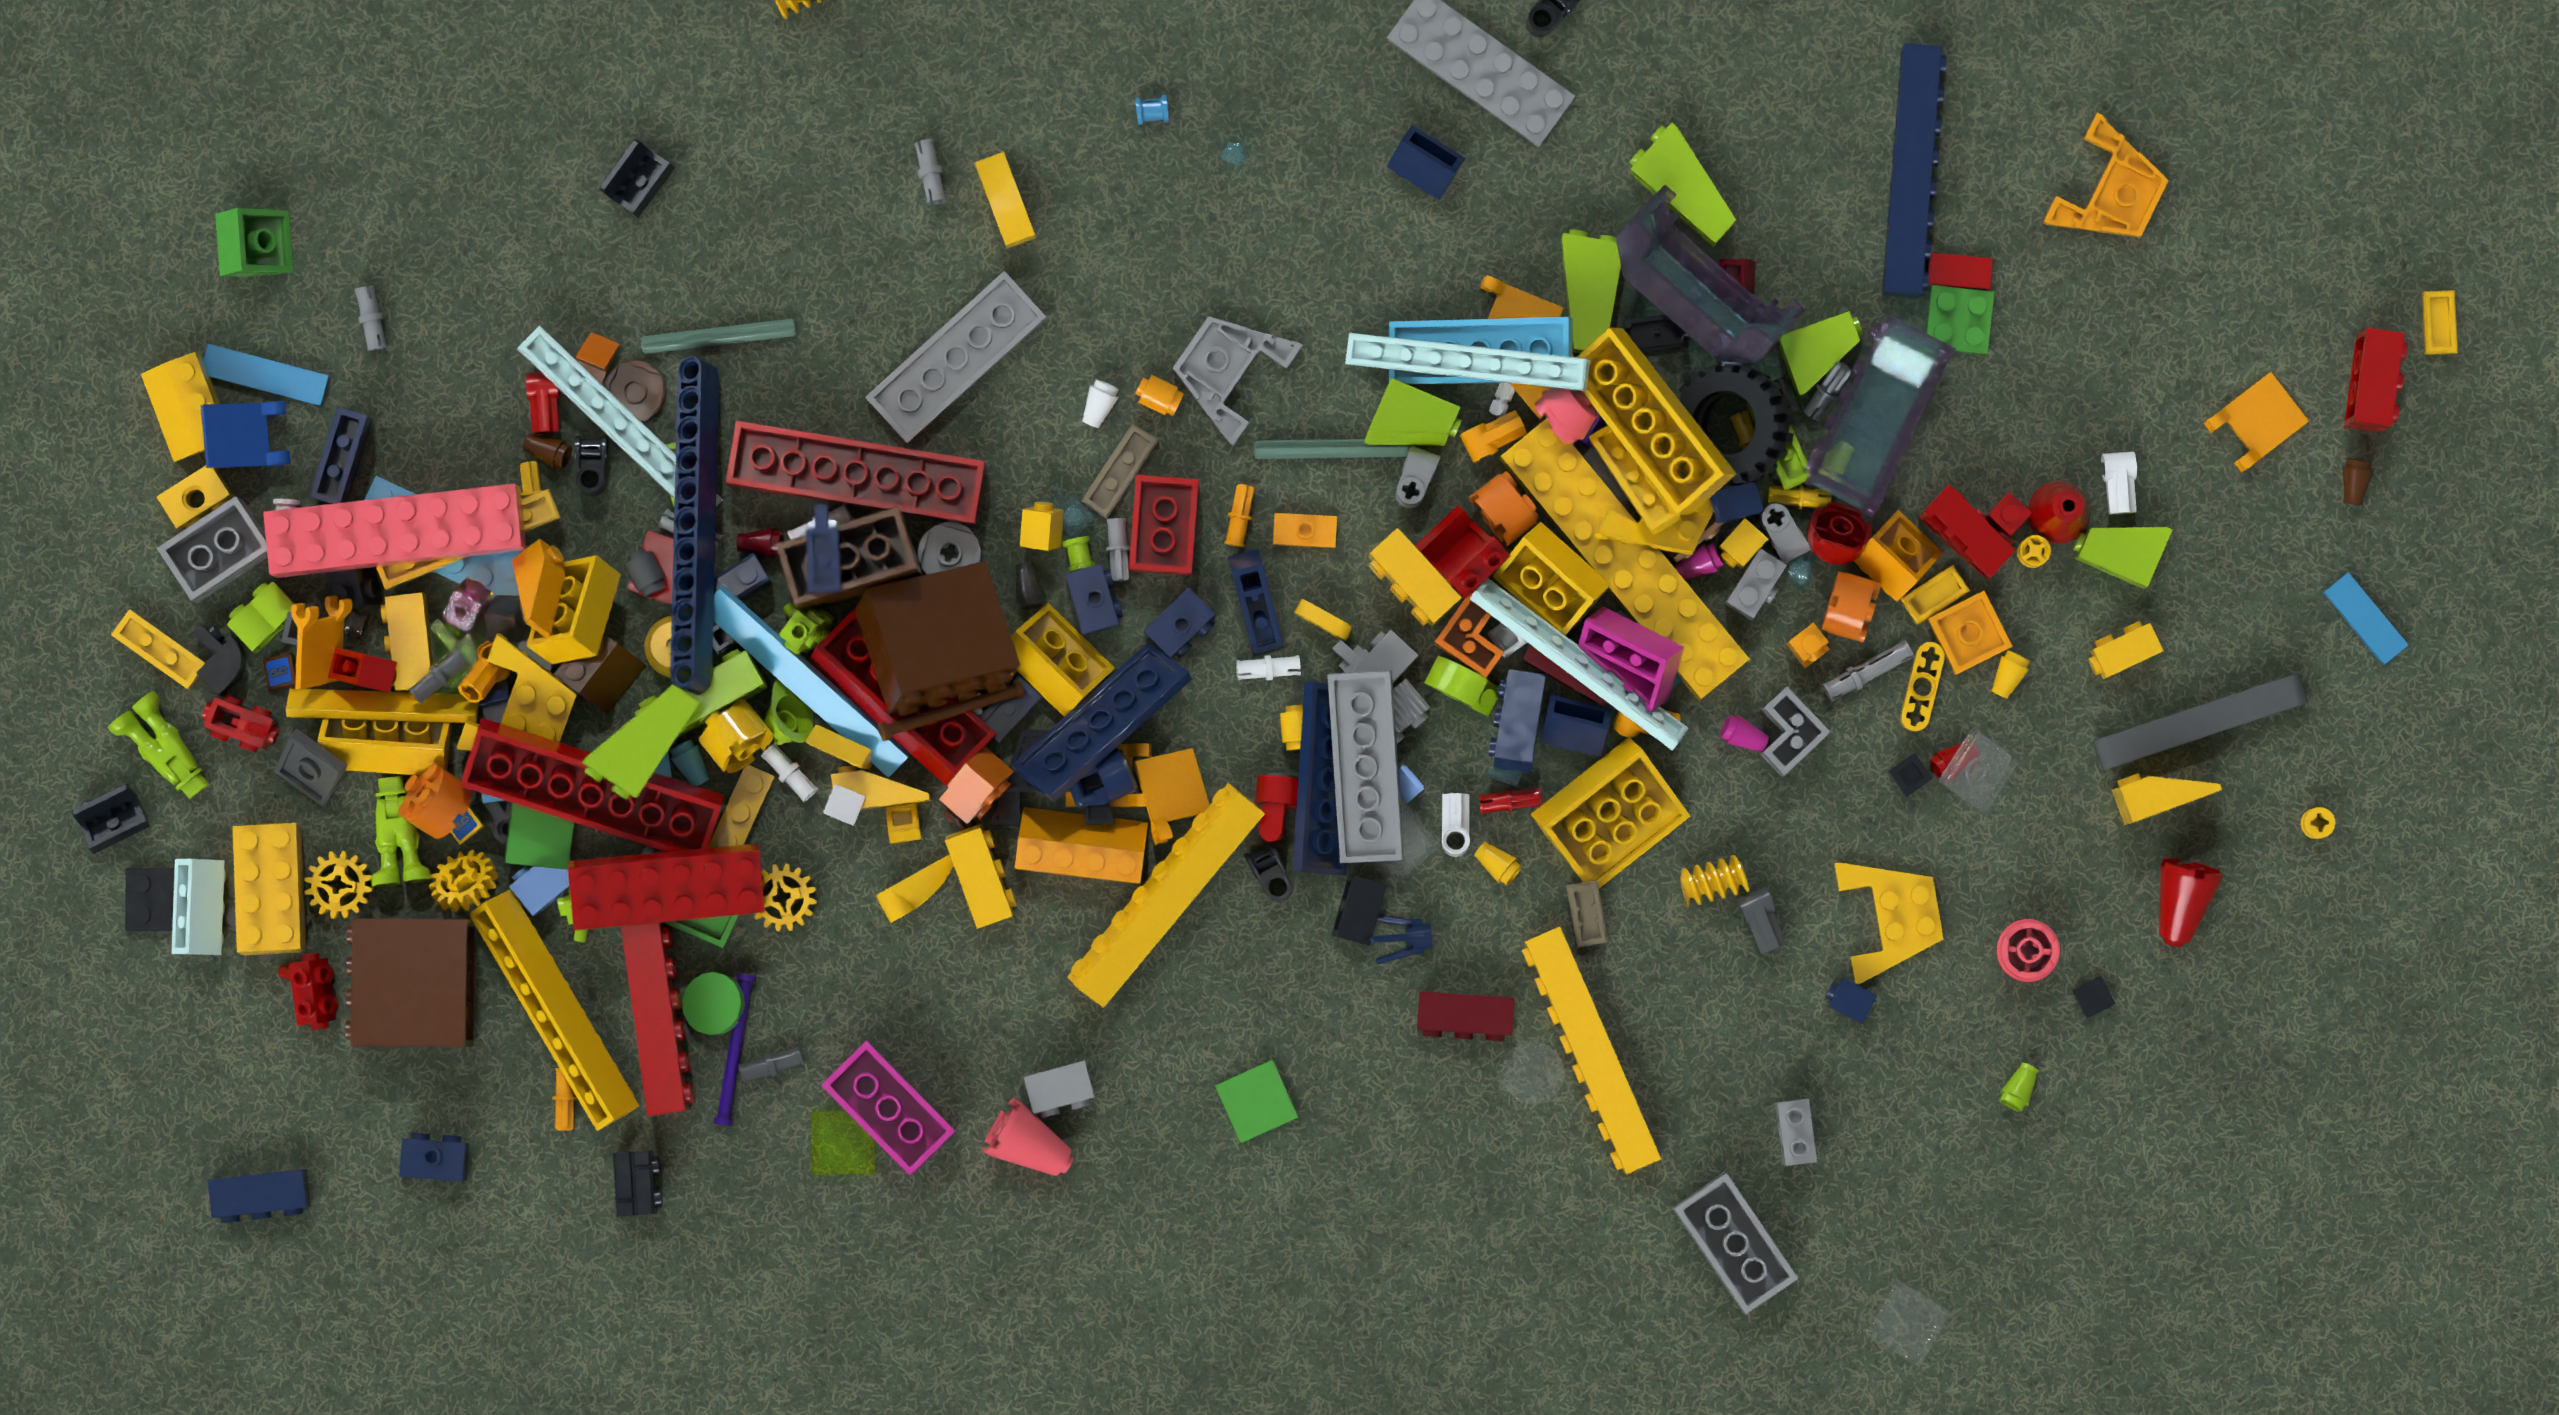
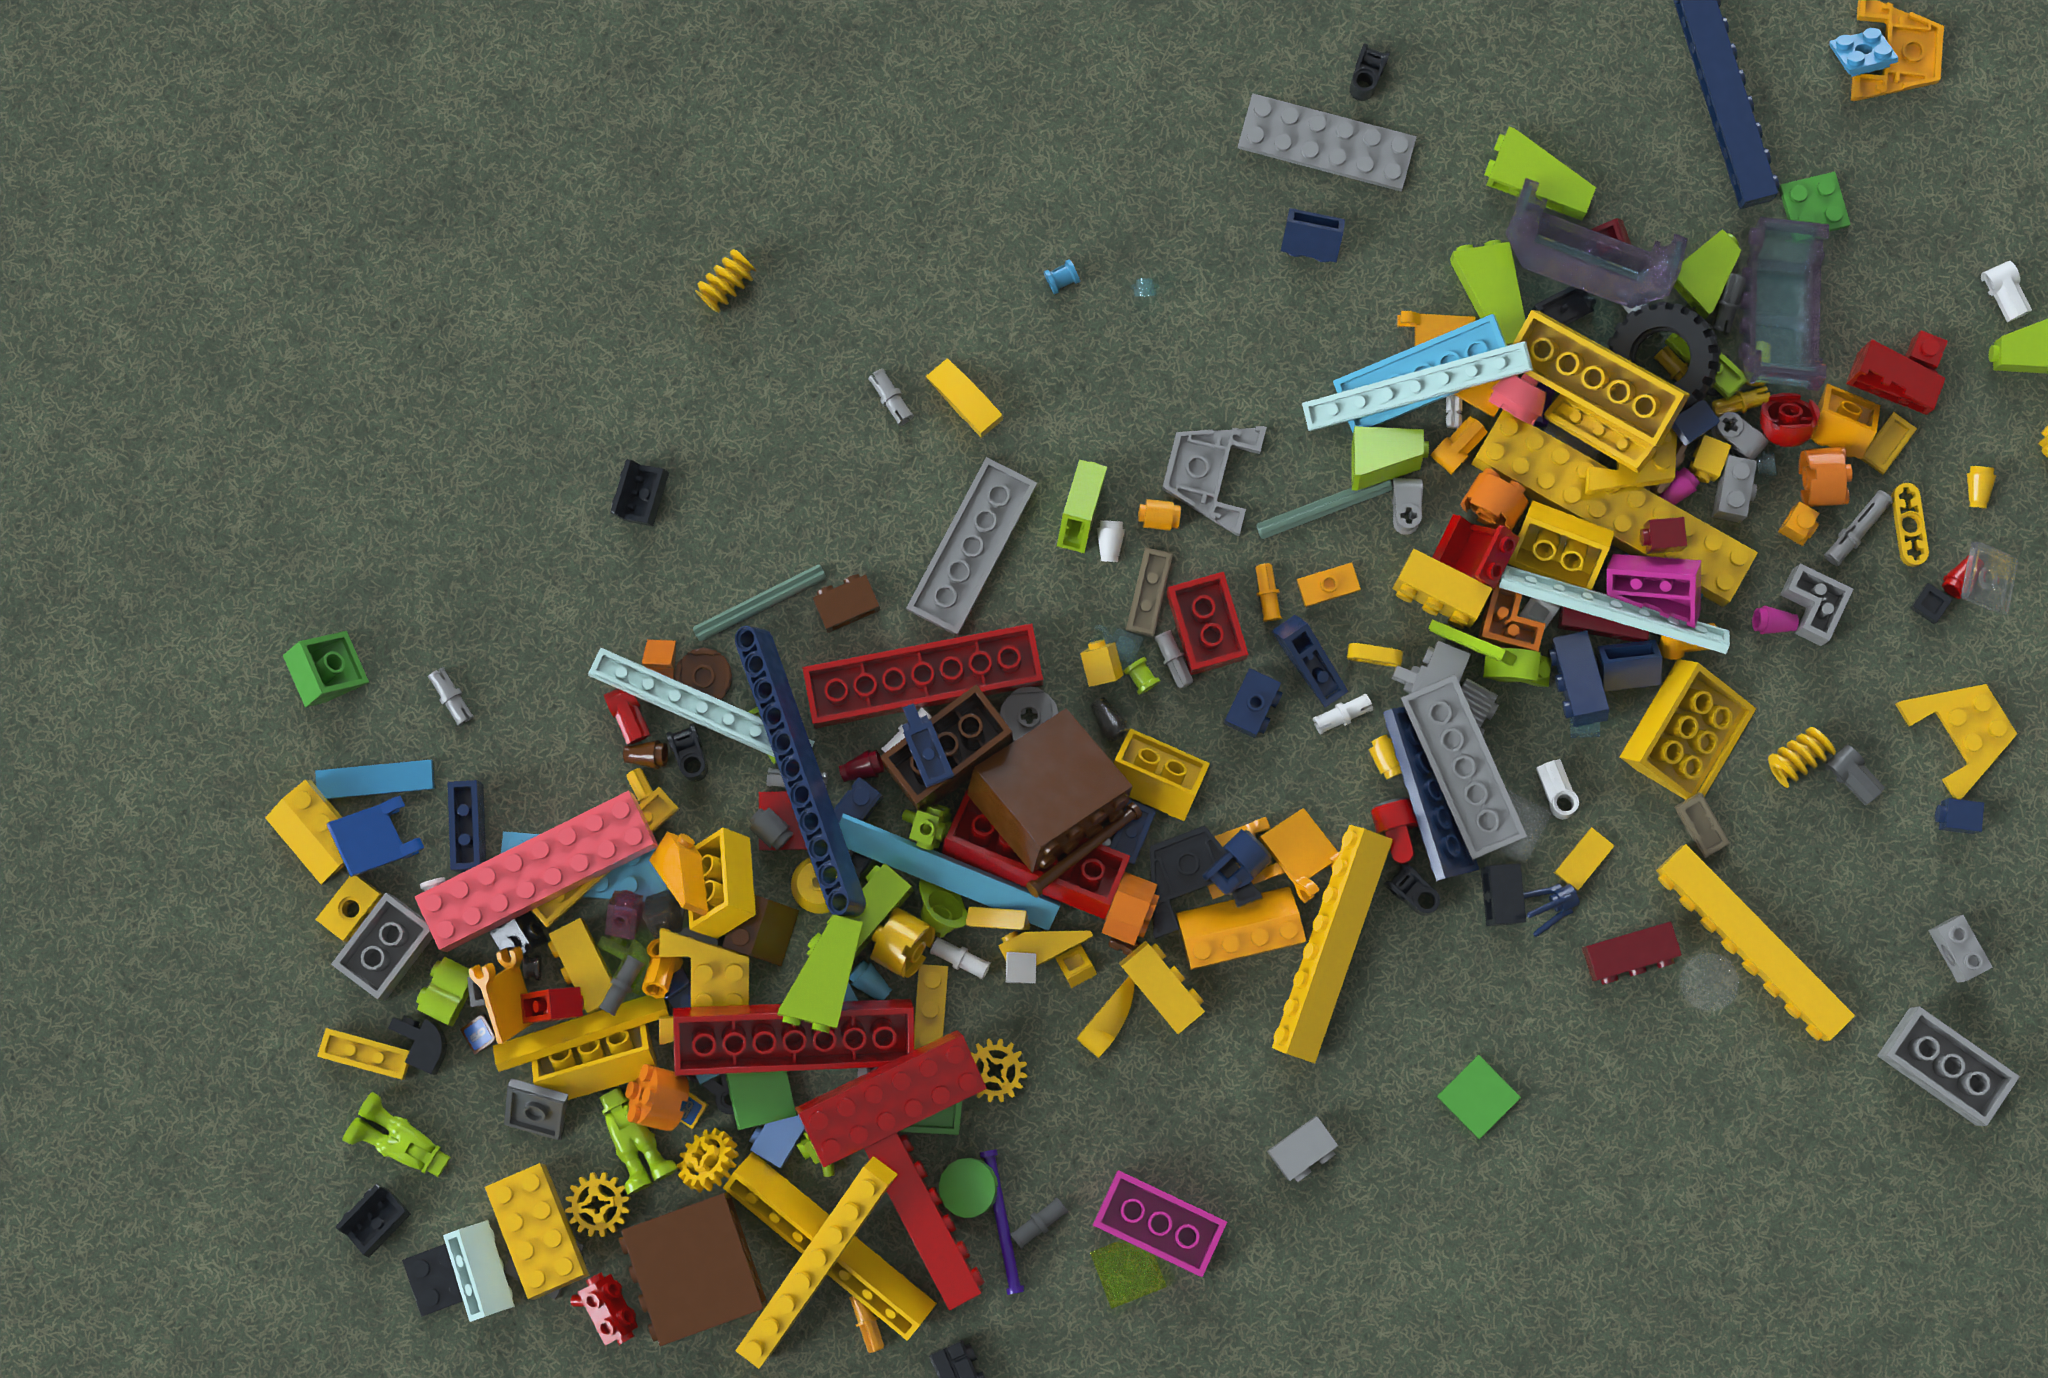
camera: 15 degrees left, 5 degrees down
red brick [202,695,280,753] -> none
coral cone [982,1098,1074,1176] -> none
dark blue plate [1011,642,1192,803] -> none
dark blue brick [1065,564,1123,636] -> none
light blue slope [1398,765,1424,803] -> none
yellow cone [1474,841,1522,886] -> none
red axle [1479,788,1542,814] -> none
light orange plate [1927,591,2013,675] -> none
red tile [1928,253,1993,290] -> none
yellow wheel [2017,535,2051,568] -> none
red cone [2028,481,2090,544] -> none
none -> yellow brick [735,1156,898,1369]
none -> reddish brown brick [812,574,881,633]
none -> lime slope [1057,459,1107,553]
none -> lime tile [1428,619,1517,666]
none -> yellow tile [1554,827,1614,891]
none -> dark red brick [1640,517,1687,554]
none -> dark azure piece [1829,28,1898,77]

